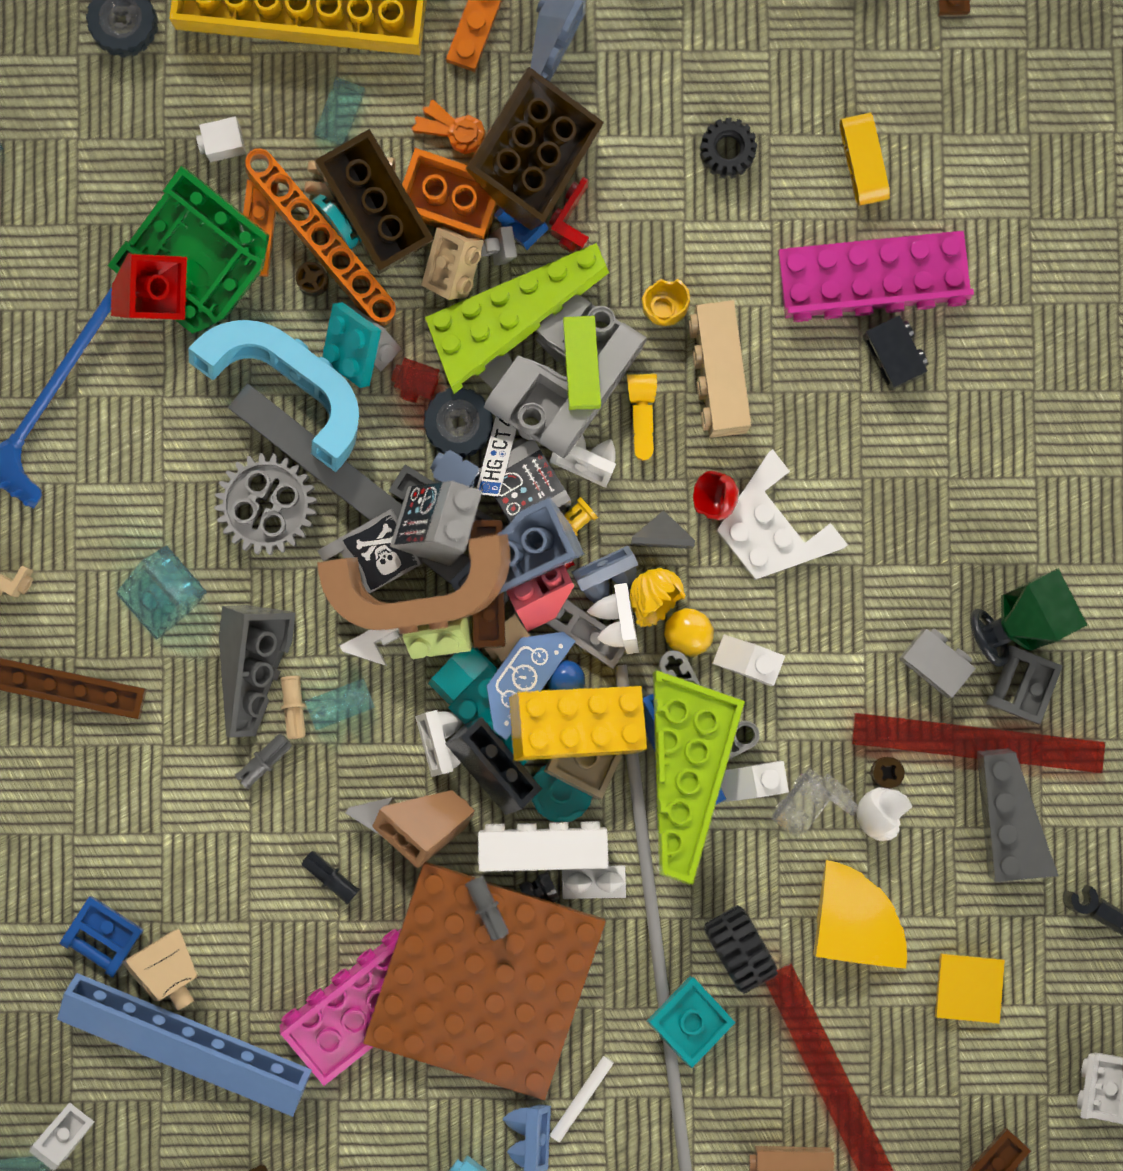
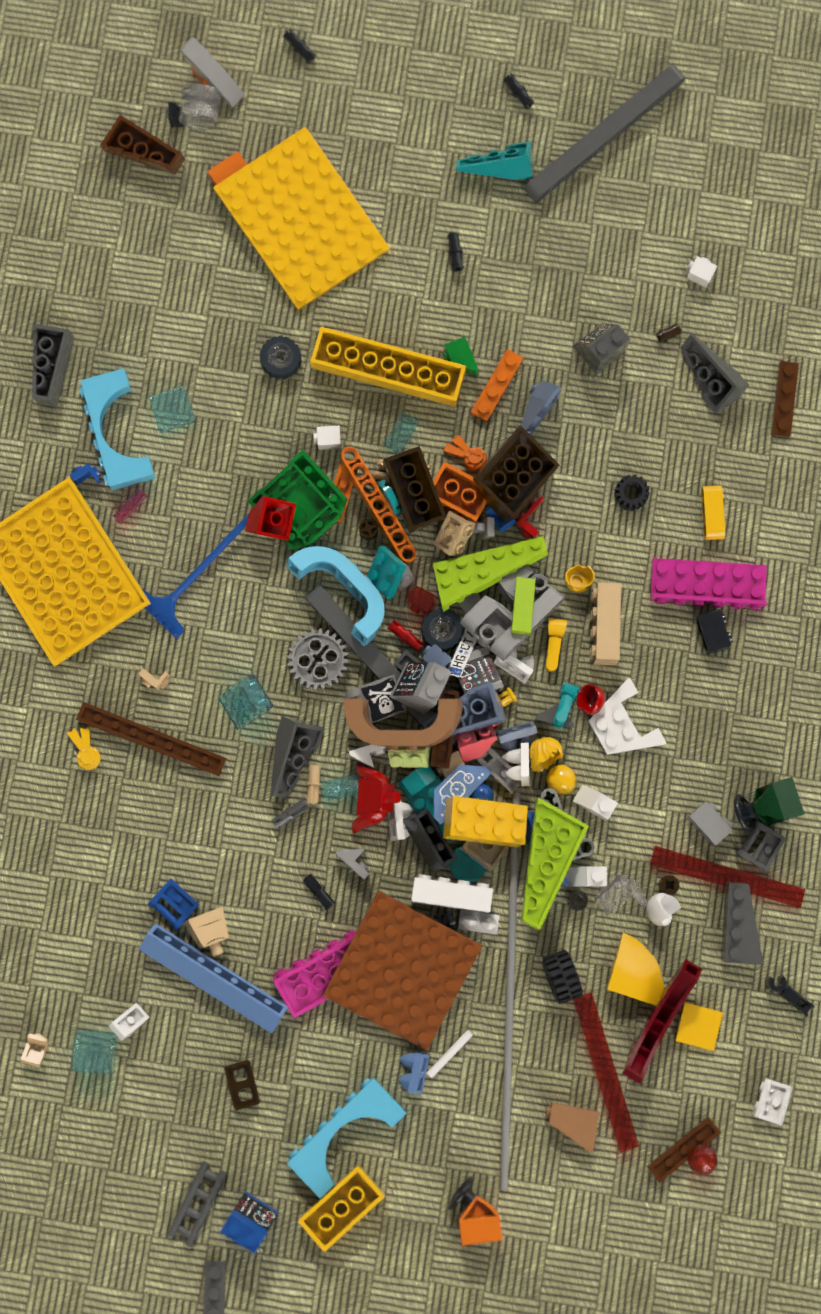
camera: 10 degrees right, 5 degrees down
medium nougat slope [372,790,475,869] -> none
dark grey axle [465,875,508,941] -> none
teal plate [646,976,736,1068] -> none
none -> red torso [352,762,401,833]
none -> red pin [387,619,424,653]
none -> teal piece [553,681,580,729]
none -> clear smoke wheel [567,891,588,911]
none -> dark red arch [622,959,702,1084]

